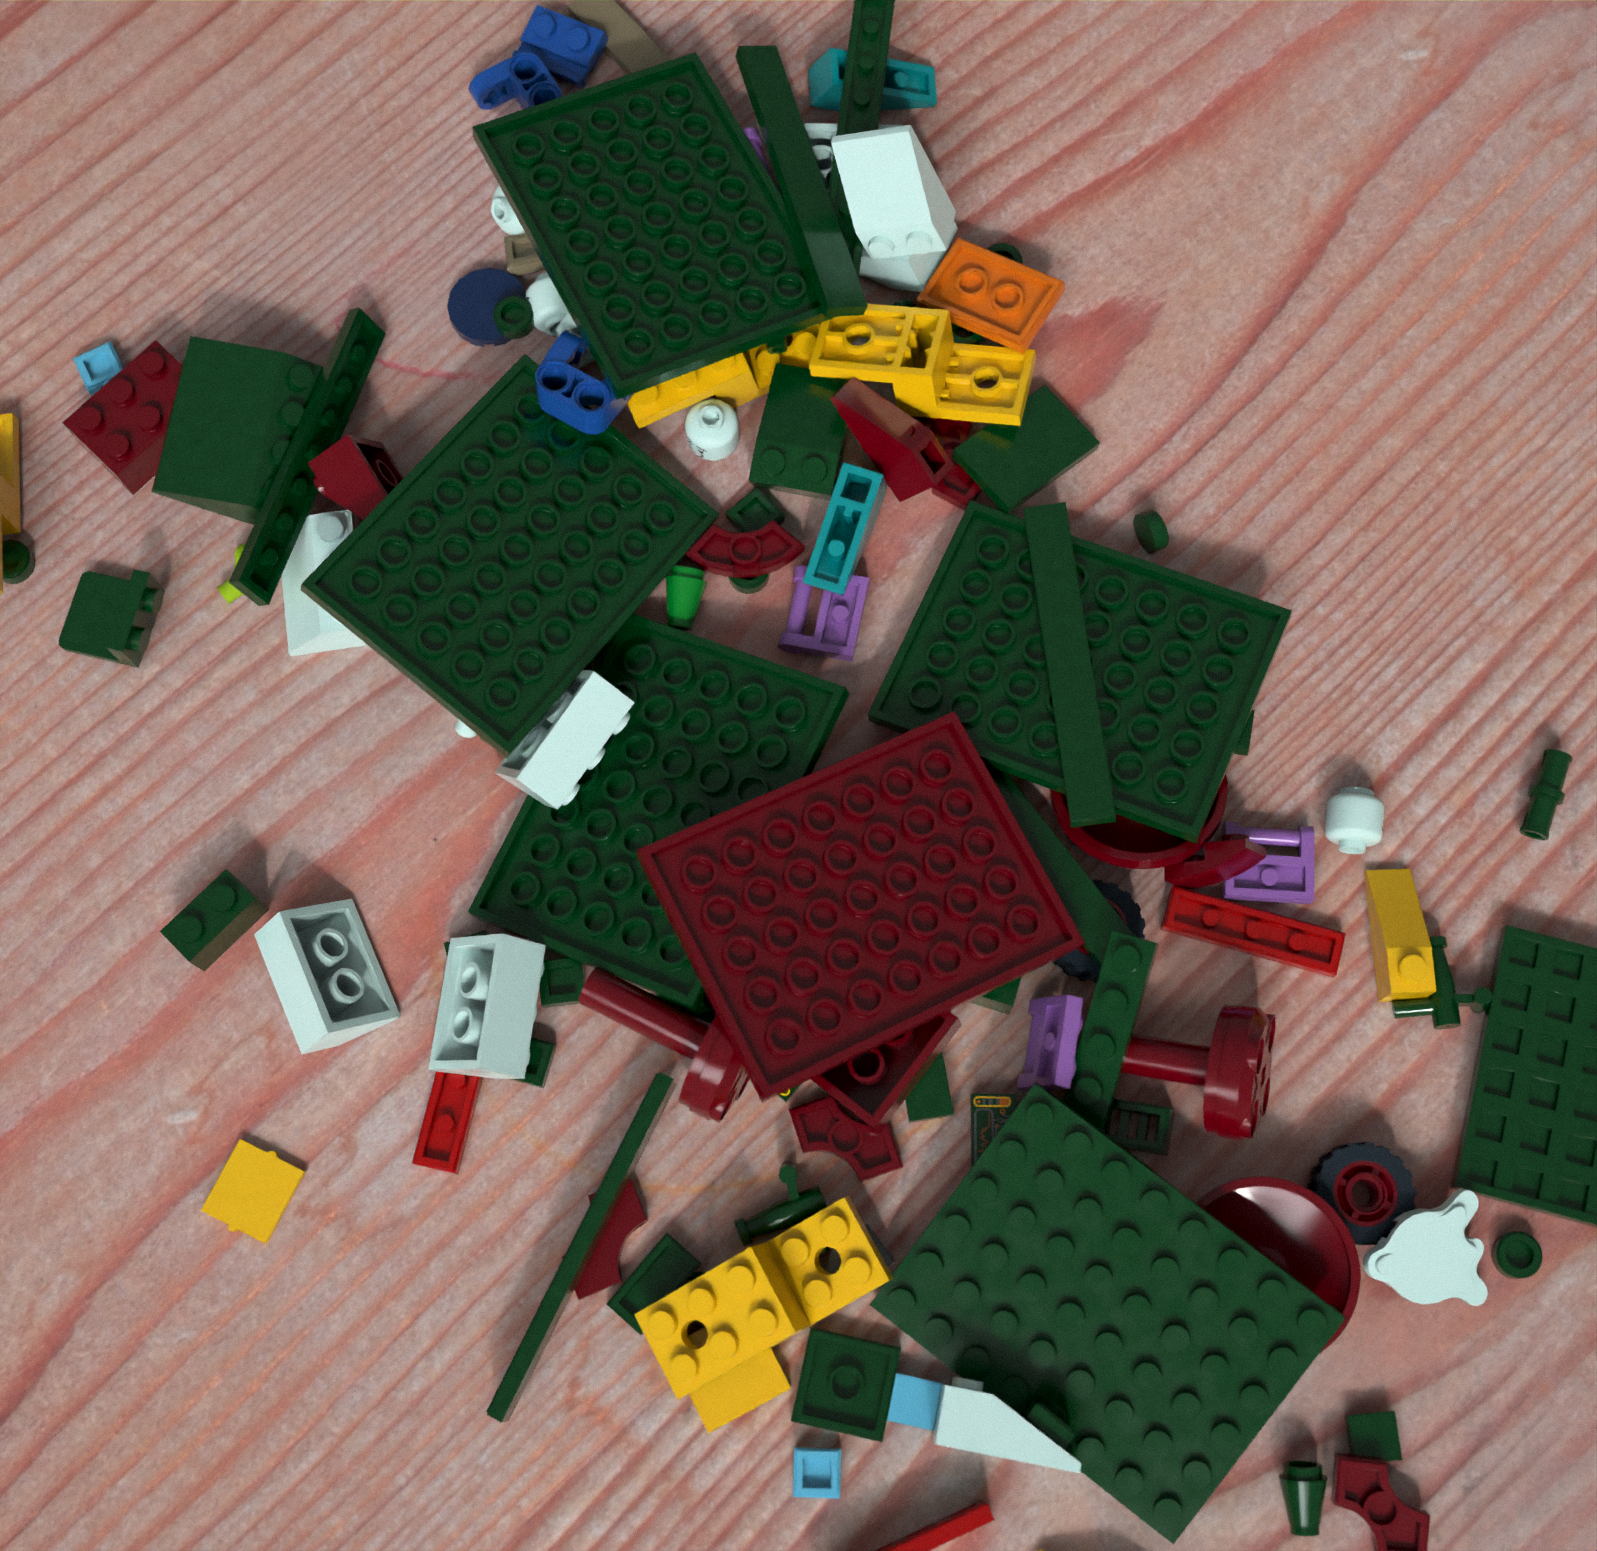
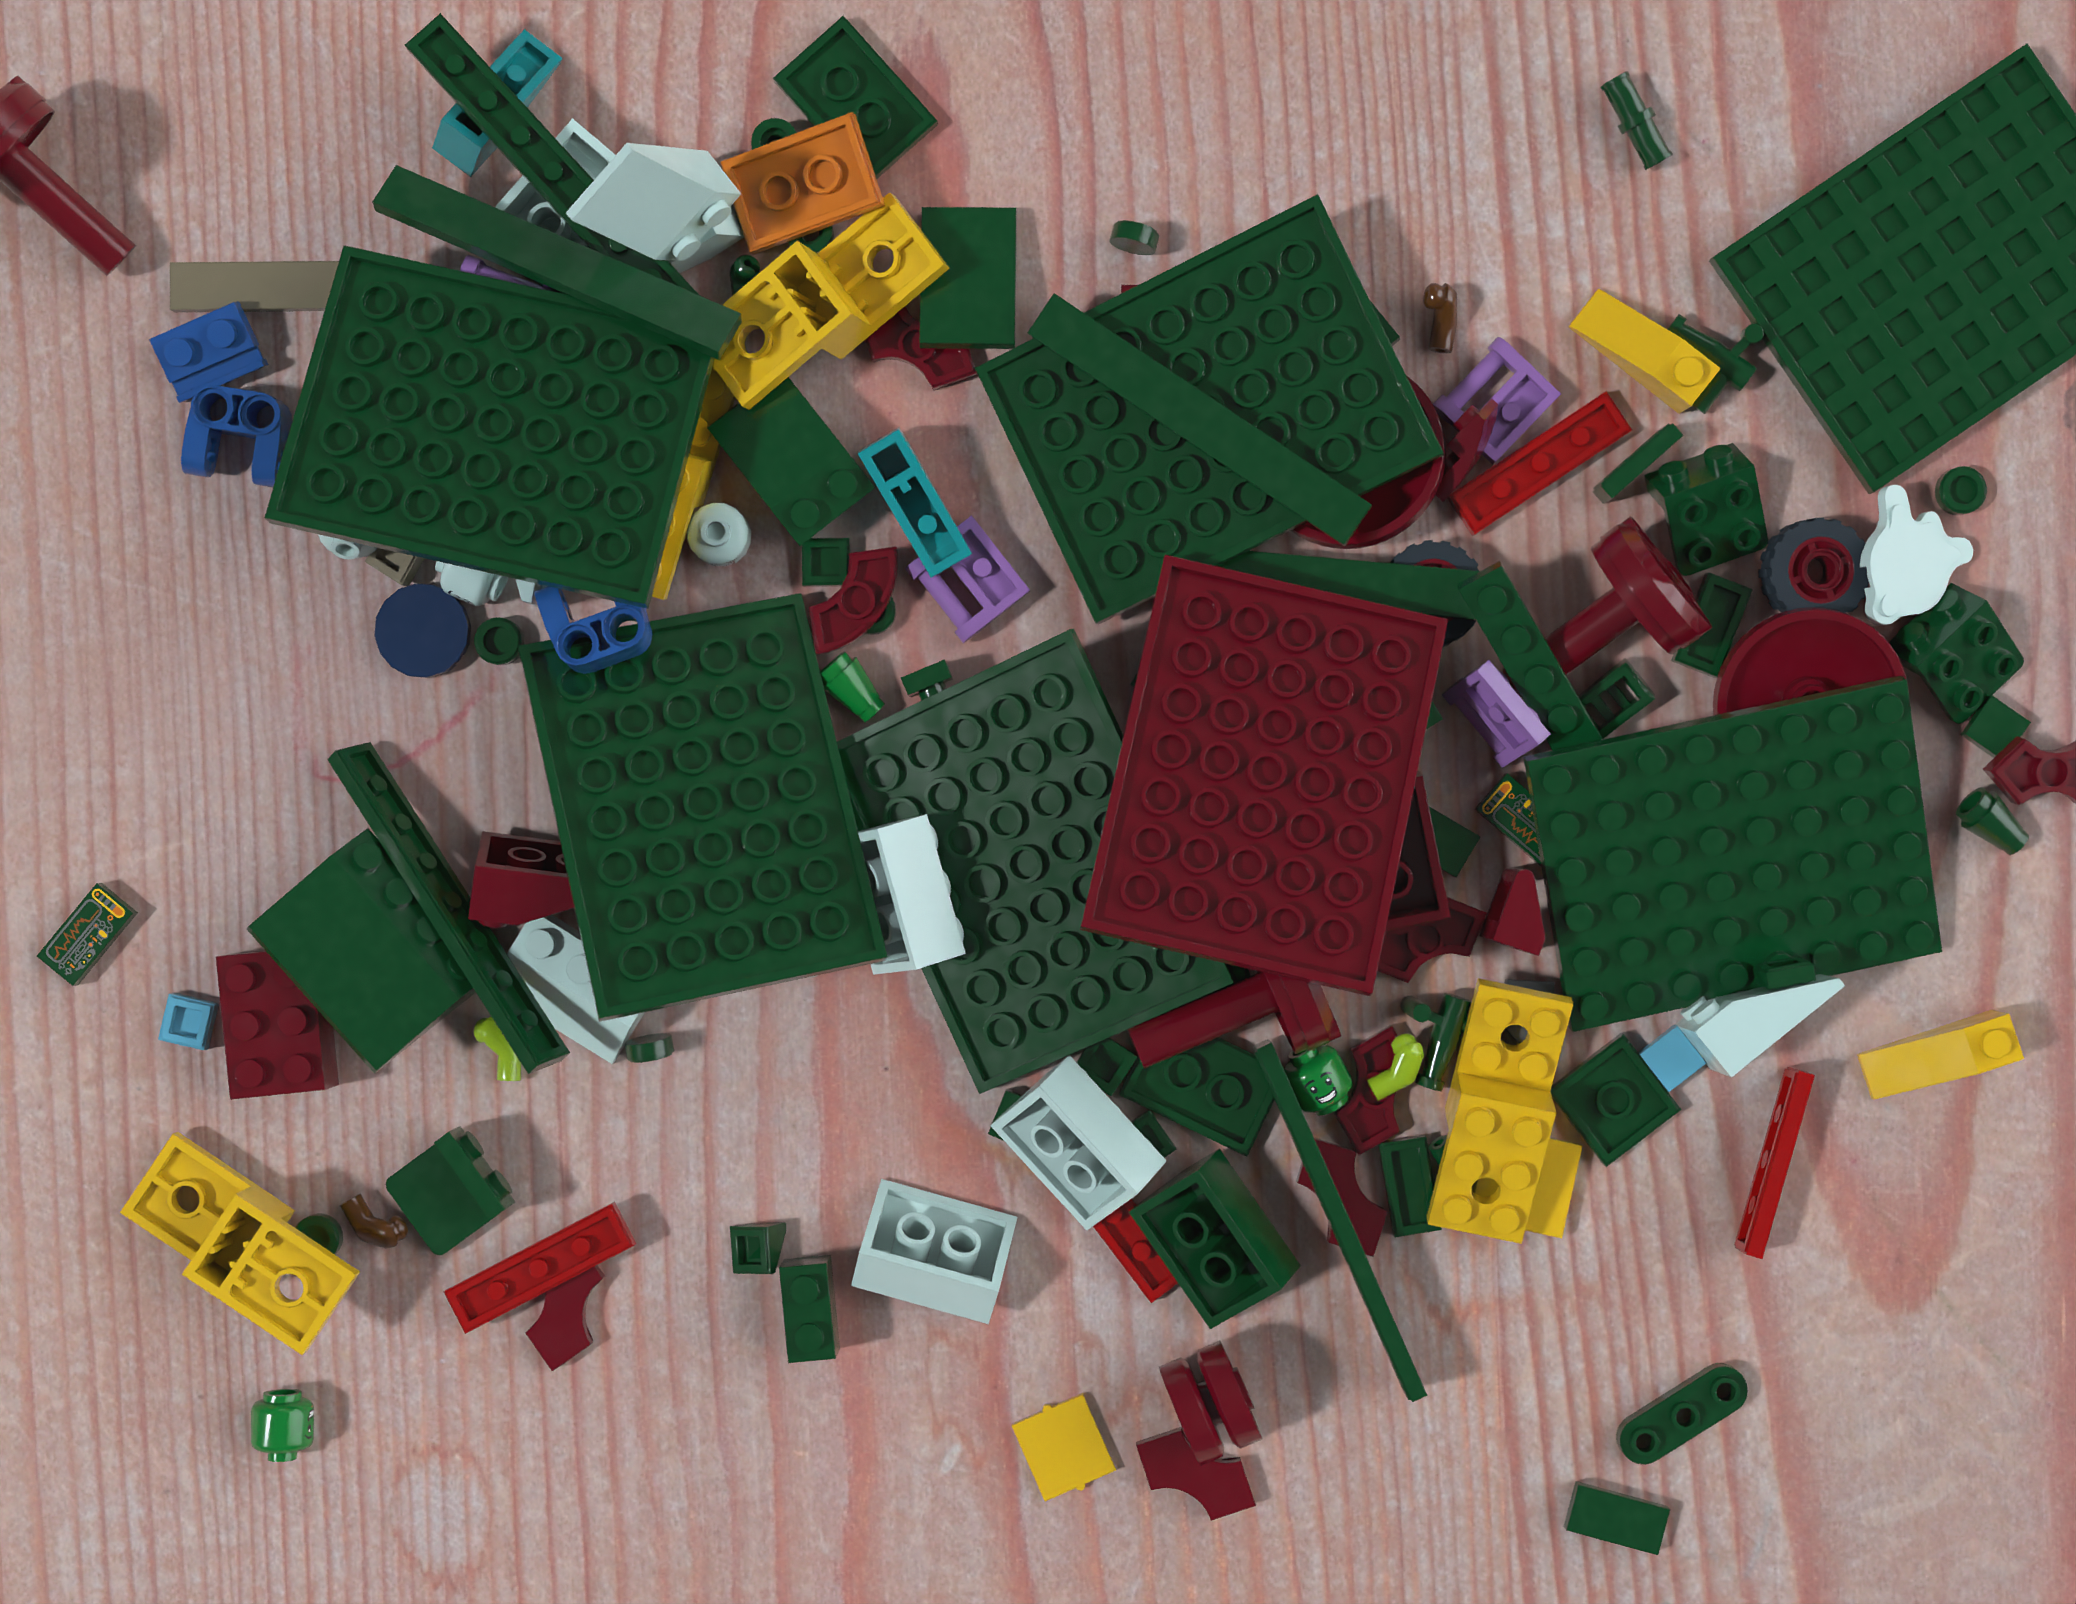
camera: 55 degrees left, 15 degrees up
dark green tile [493,296,534,339] -> none
medium azure tile [793,1447,841,1499] -> none
dark red slope [830,377,954,502] -> none
light aqua head [1325,787,1384,854] -> none
none -> dark green tile [37,883,138,986]
none -> reddish brown arm [340,1193,408,1249]
none -> red tile [443,1201,636,1334]
none -> dark green tile [474,617,524,665]
none -> dark red tile [525,1265,605,1371]
none -> dark green tile [624,1033,674,1063]
none -> dark green slope [730,1222,786,1274]
none -> dark green tile [773,16,938,179]
none -> dark green plate [901,659,953,701]
none -> dark green tile [1119,1037,1275,1157]
none -> dark green slope [1129,1148,1301,1329]
none -> dark red tile [1136,1427,1256,1521]
none -> dark red wheel [1159,1340,1262,1466]
none -> green head [1284,1045,1352,1116]
none -> dark red tile [1333,1025,1400,1156]
none -> lime arm [1367,1033,1424,1101]
none -> reddish brown arm [1423,283,1457,353]
none -> dark red tile [1479,868,1545,956]
none -> dark green tile [1592,423,1684,504]
none -> dark green bracket [1644,443,1768,576]
none -> dark green tile [1671,572,1753,678]
none -> dark green bracket [1888,583,2024,724]

